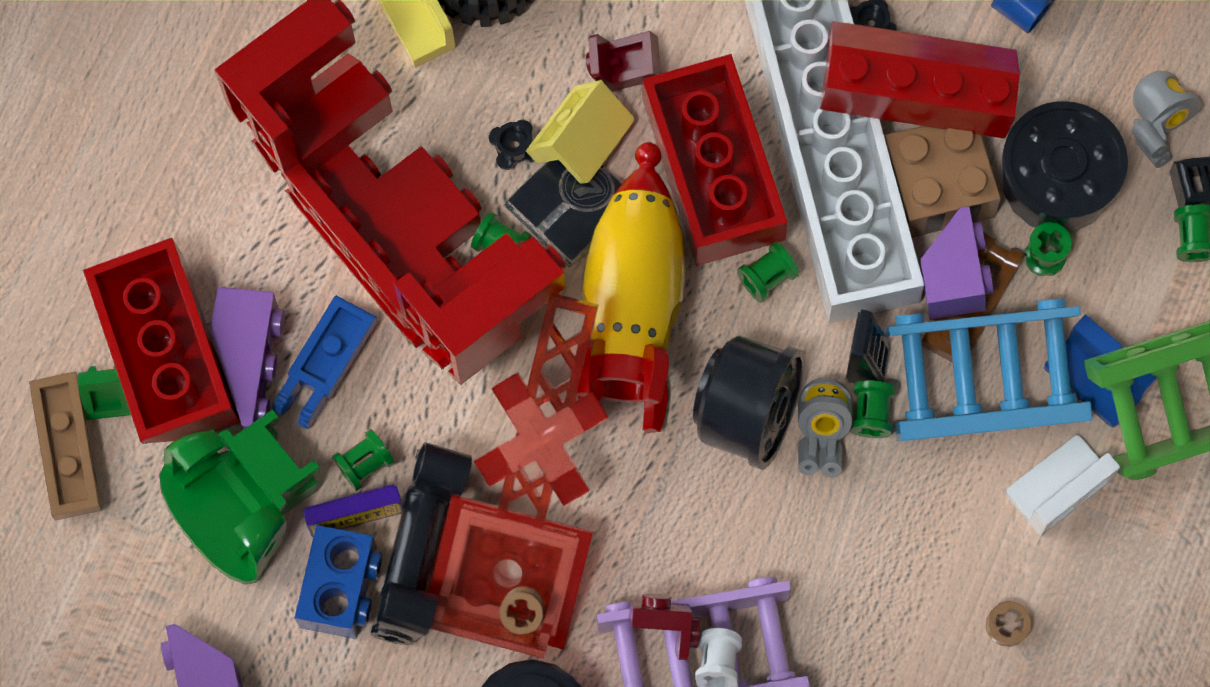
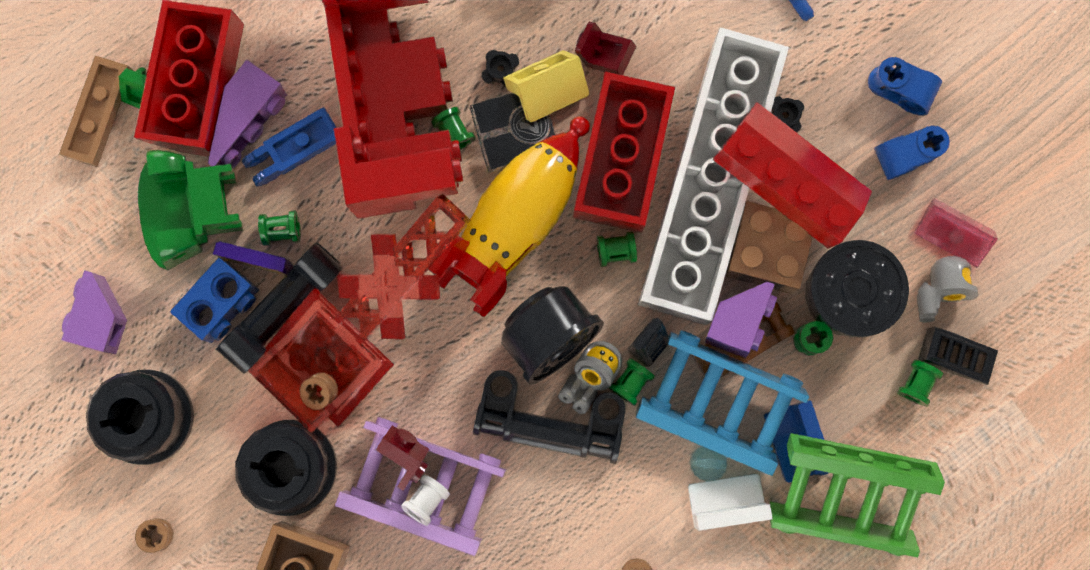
camera: 25 degrees right, 10 degrees up
none -> black piece [473,370,625,464]
none -> clear light blue tile [689,446,728,482]
none -> clear pink slope [914,198,998,268]

